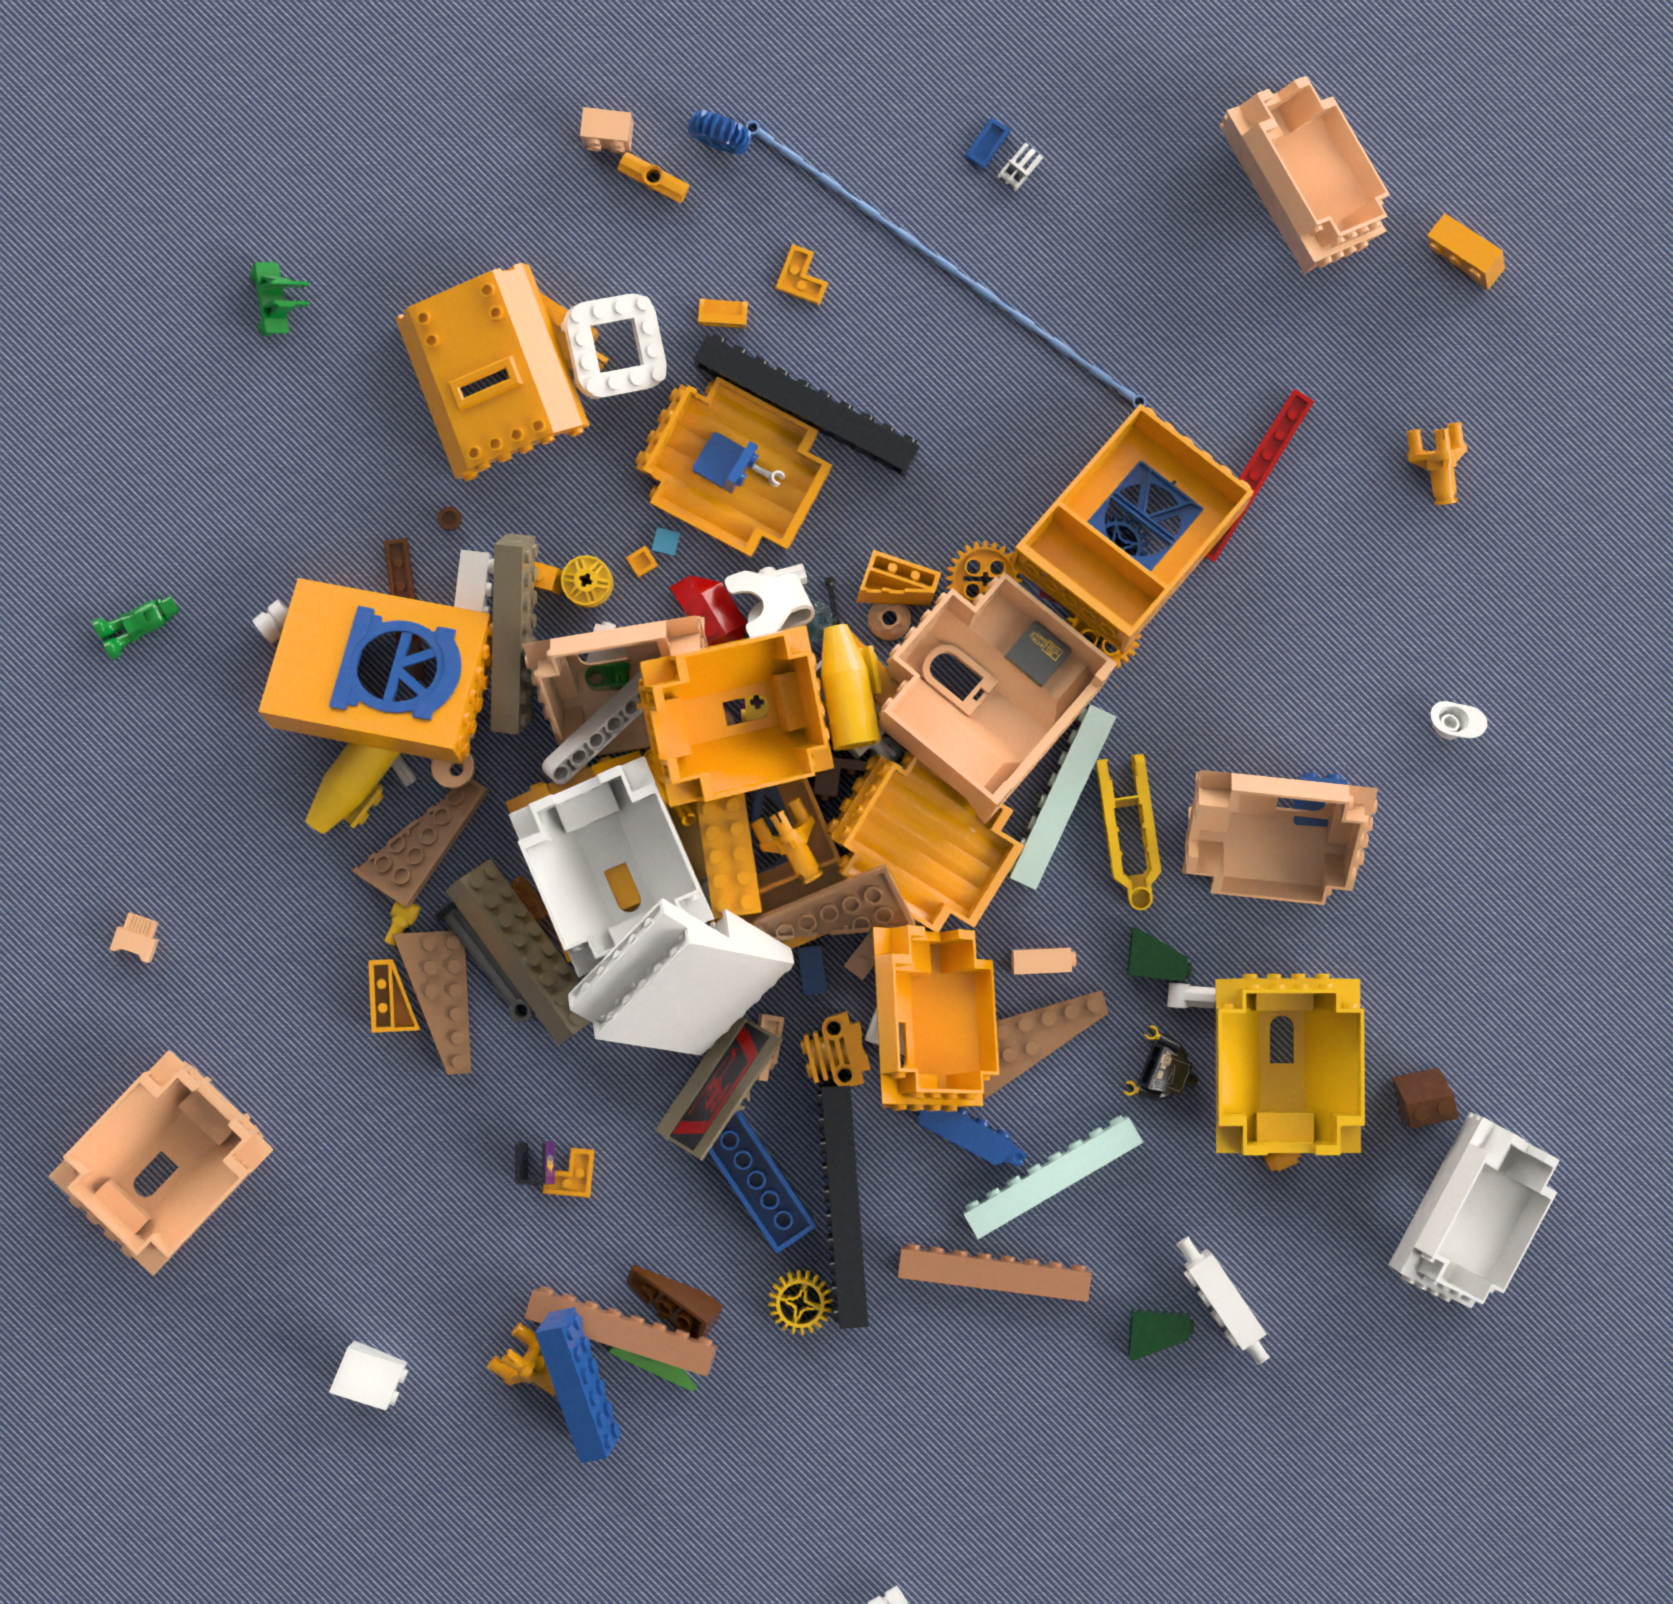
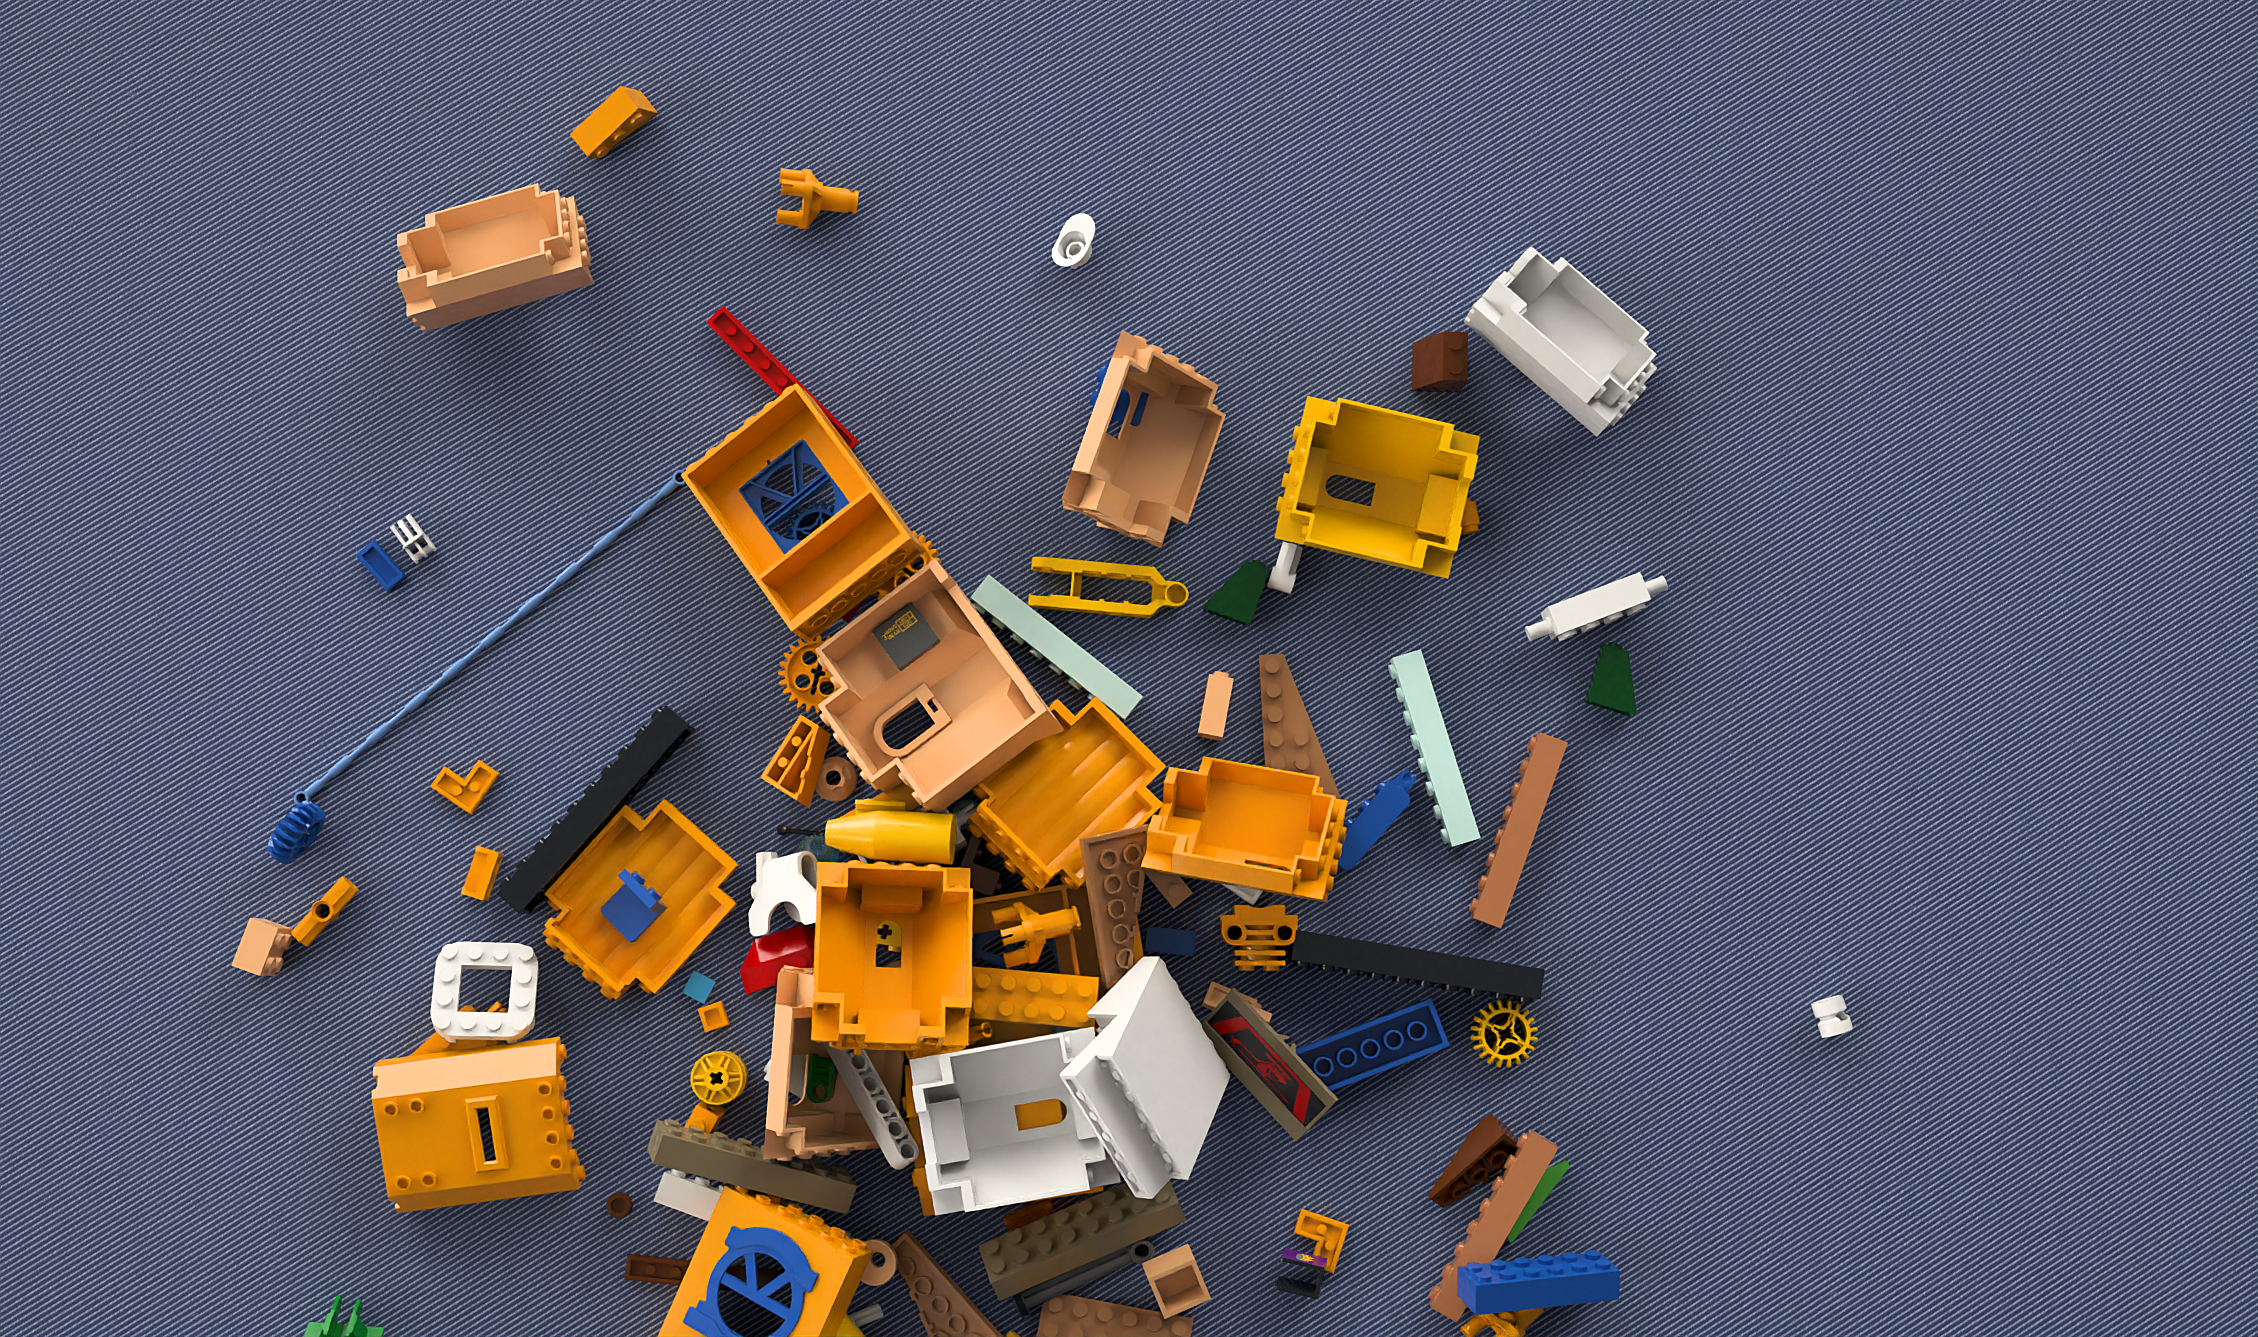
camera: 80 degrees left, 5 degrees down
white hand [752,464,785,487] -> none
black torso [1123,1025,1198,1101] -> none
none -> light nougat piece [1142,1244,1211,1319]

